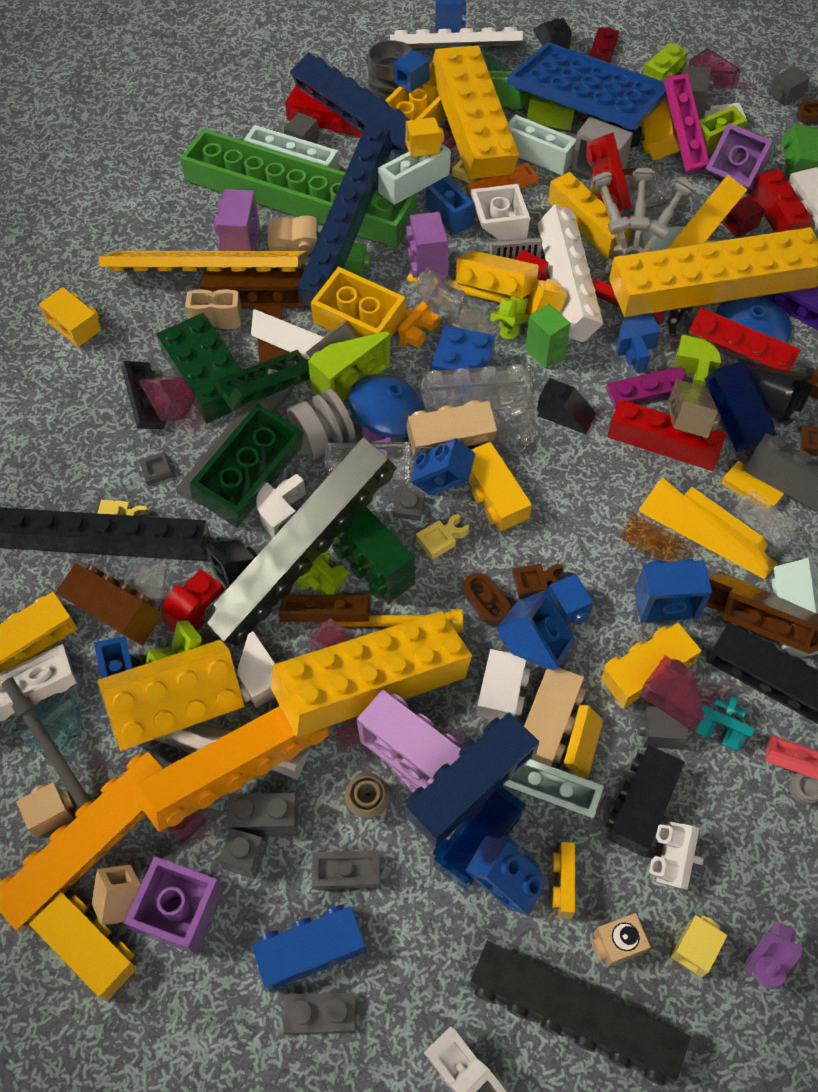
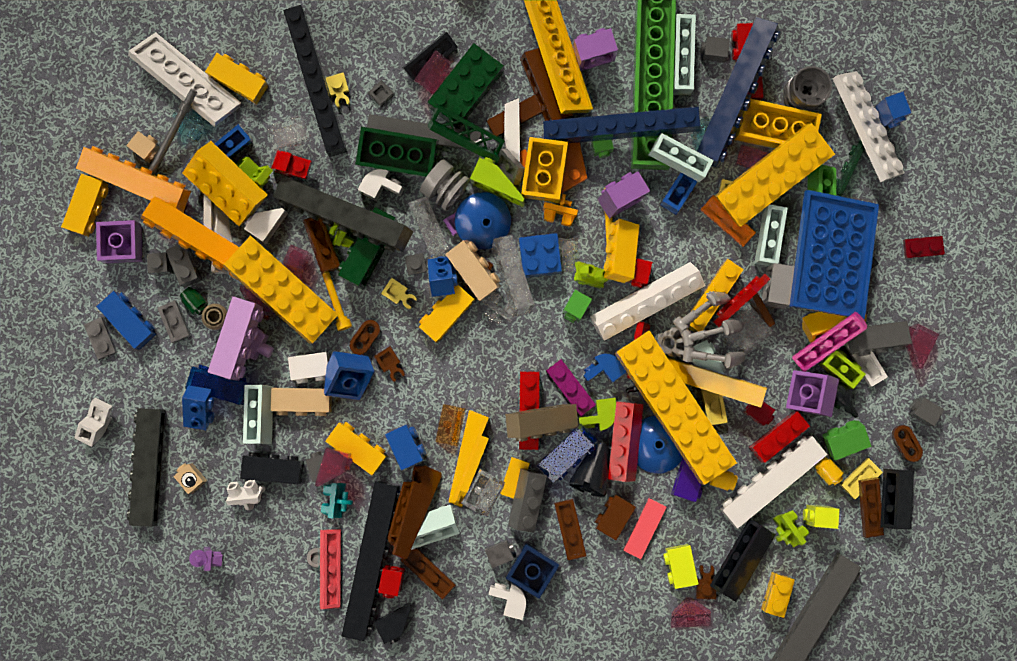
camera: 70 degrees right, 25 degrees up
reddish brown brick [56,563,163,646] -> none
tan brick [92,865,141,925] -> none
tan brick [185,289,243,330] -> none
black slope [205,540,257,587] -> none
tan brick [268,216,319,255] -> none
blue brick [394,50,430,93] -> none
yellow brick [405,117,444,158] -> none
dark blue brick [406,712,539,848] -> none
clear brick [416,266,465,317] -> none
white slope [470,184,530,241] -> none
light grey panel [488,238,543,260] -> none
yellow brick [526,279,567,315] -> none
black slope [533,18,572,49] -> none
black slope [536,378,596,435] -> none
blue brick [548,573,594,625] -> none
yellow plate [551,842,575,919] -> none
yellow tile [564,705,603,778] -> none
lime brick [643,43,688,81] -> none
light yellow brick [670,915,728,978] -> none
none -> dark green brick [180,287,208,315]

